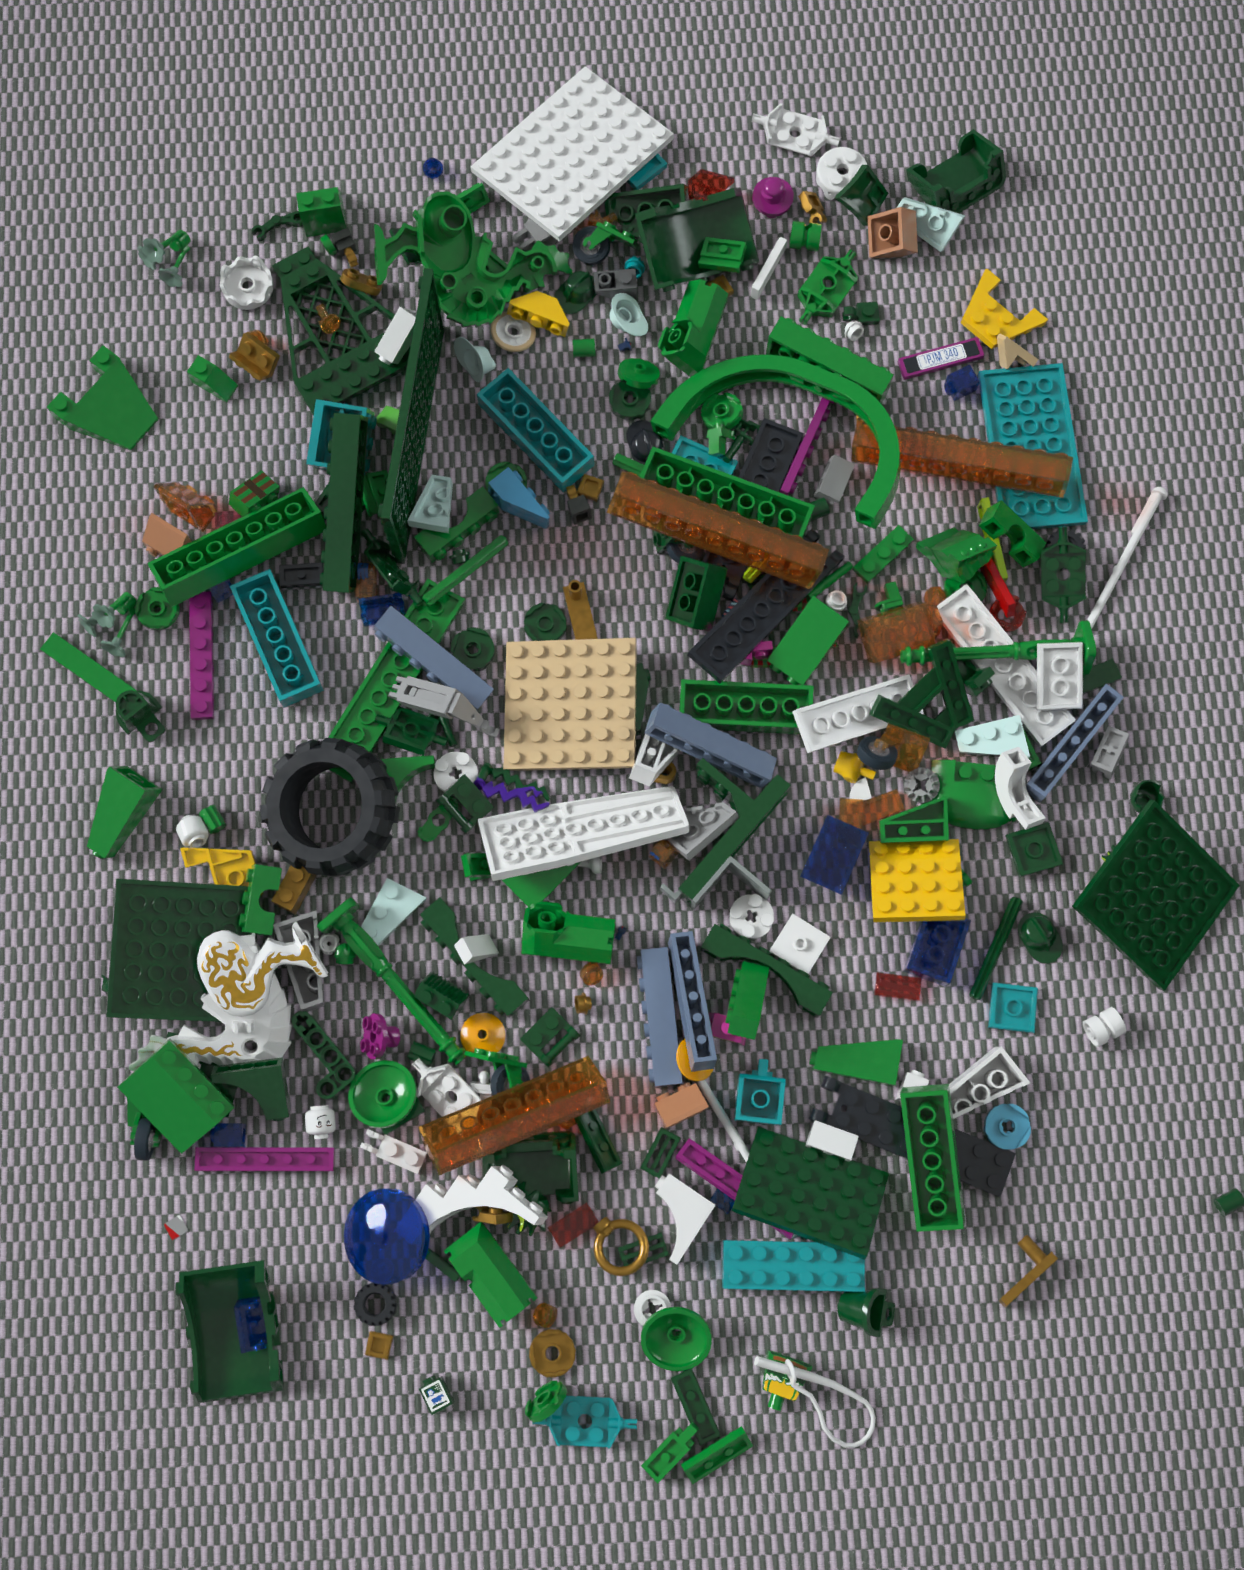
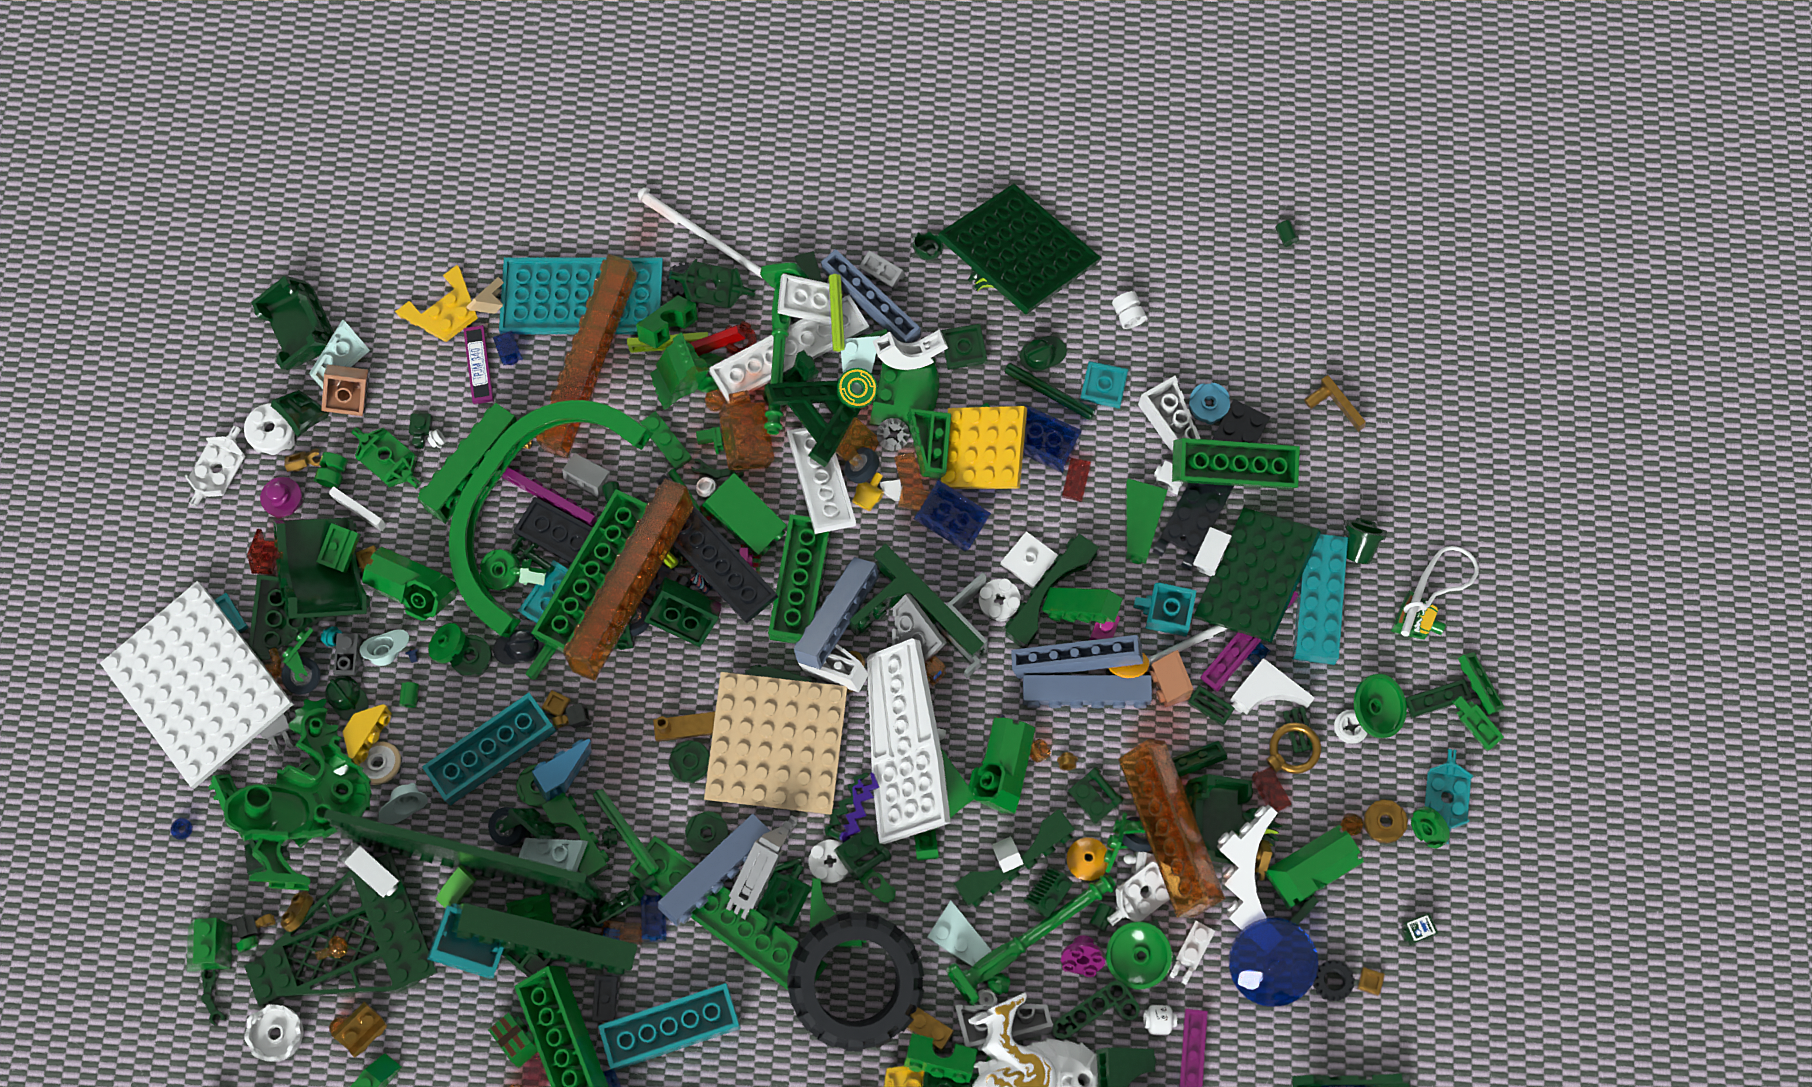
camera: 80 degrees left, 5 degrees down
none -> plate [488,807,560,846]
none -> lime axle [829,274,845,352]
none -> green tile [837,368,878,409]

